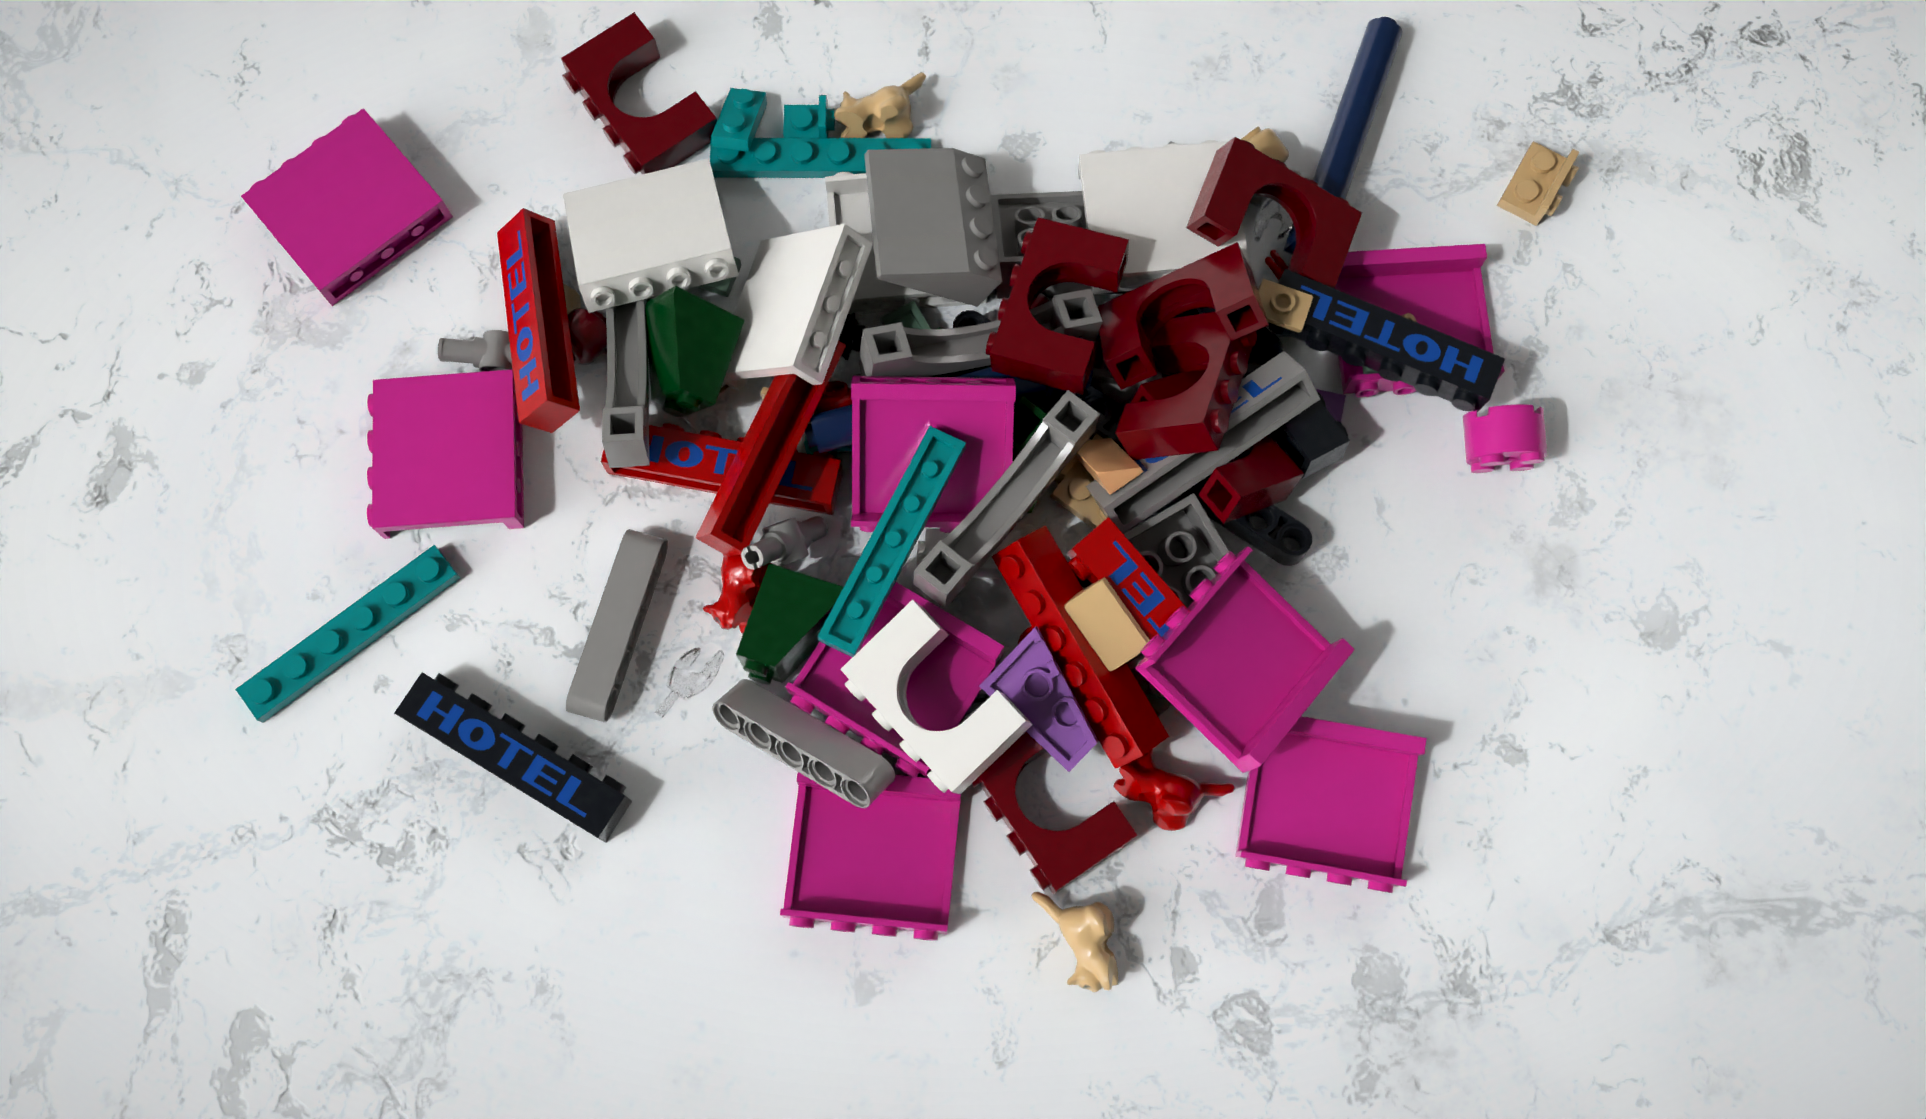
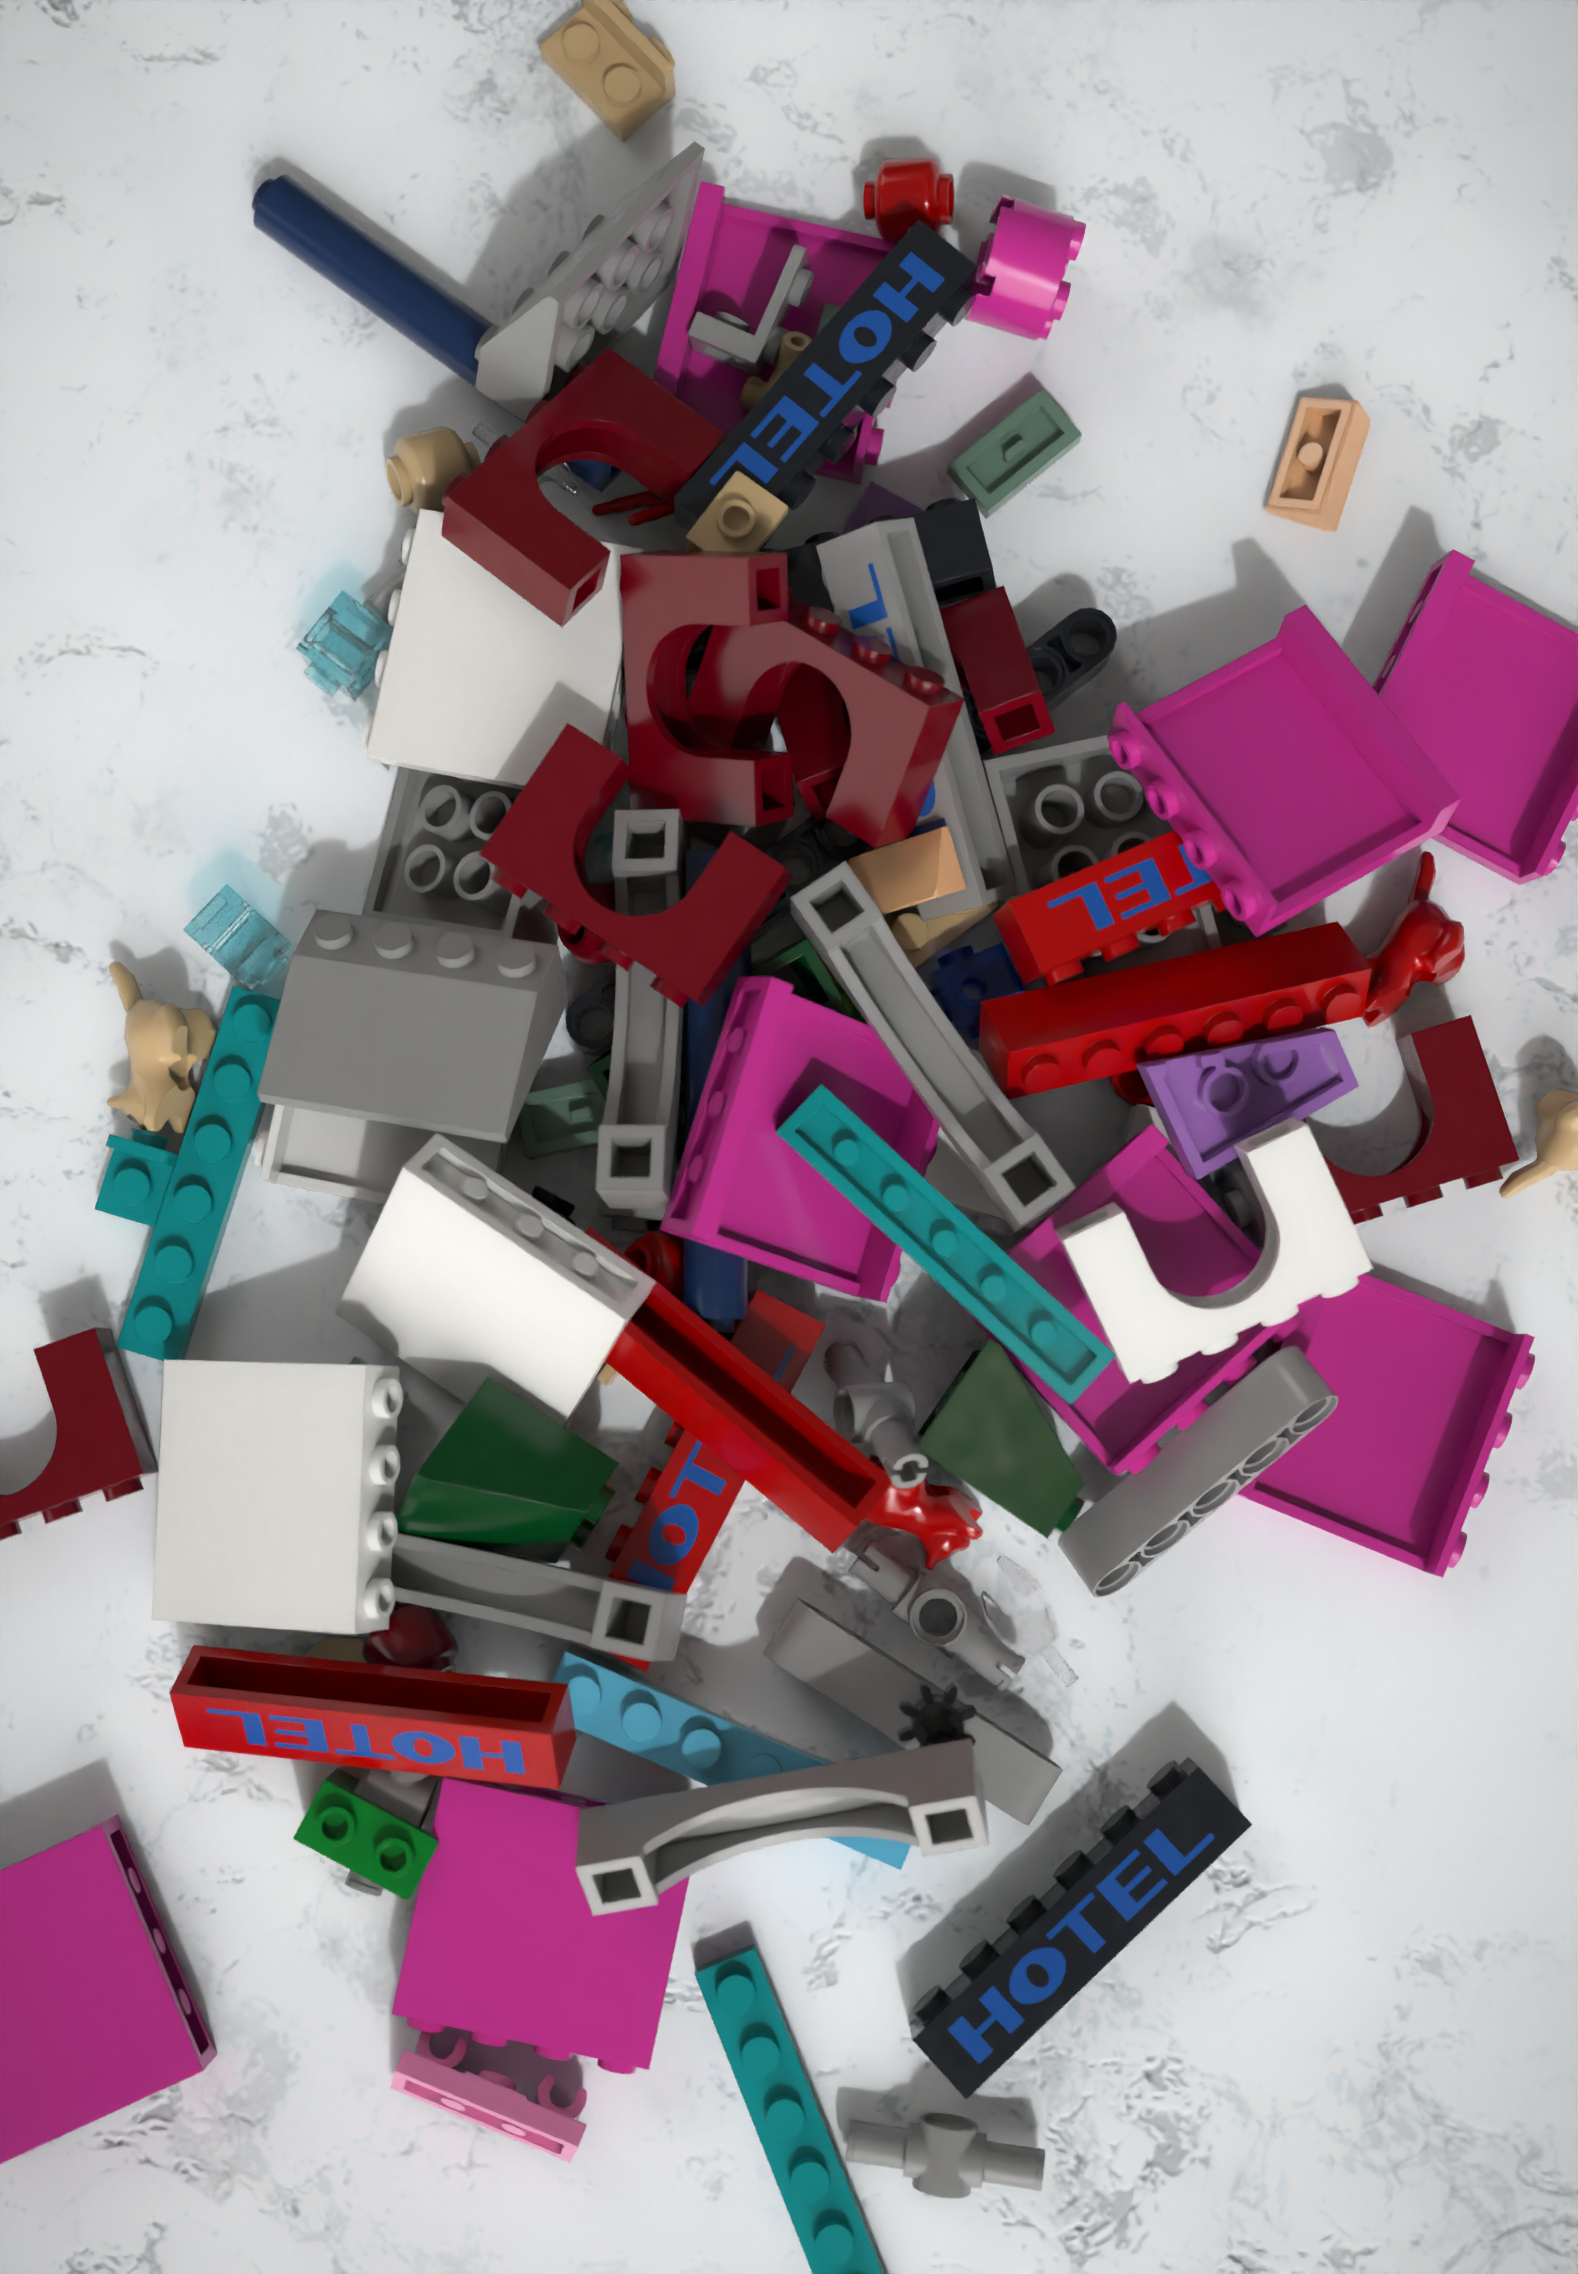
camera: 75 degrees left, 10 degrees up
teal plate [711,88,767,152] -> none
tan slope [1064,577,1150,671] -> none
none -> clear light blue brick [183,884,293,990]
none -> green bracket [293,1768,439,1899]
none -> clear light blue brick [296,590,393,702]
none -> bright pink plate [390,2031,587,2162]
none -> light grey slope [475,141,705,422]
none -> medium azure arch [552,1643,911,1870]
none -> light grey arch [575,1738,990,1916]
none -> light grey bracket [688,244,814,378]
none -> light grey pin [845,2113,1045,2199]
none -> light grey pin [848,1538,1026,1692]
none -> red head [863,157,955,242]
none -> black gear [897,1681,977,1748]
none -> clear blue brick [928,942,1024,1041]
none -> sand green plate [947,388,1082,519]
none -> light nougat slope [1265,396,1370,532]

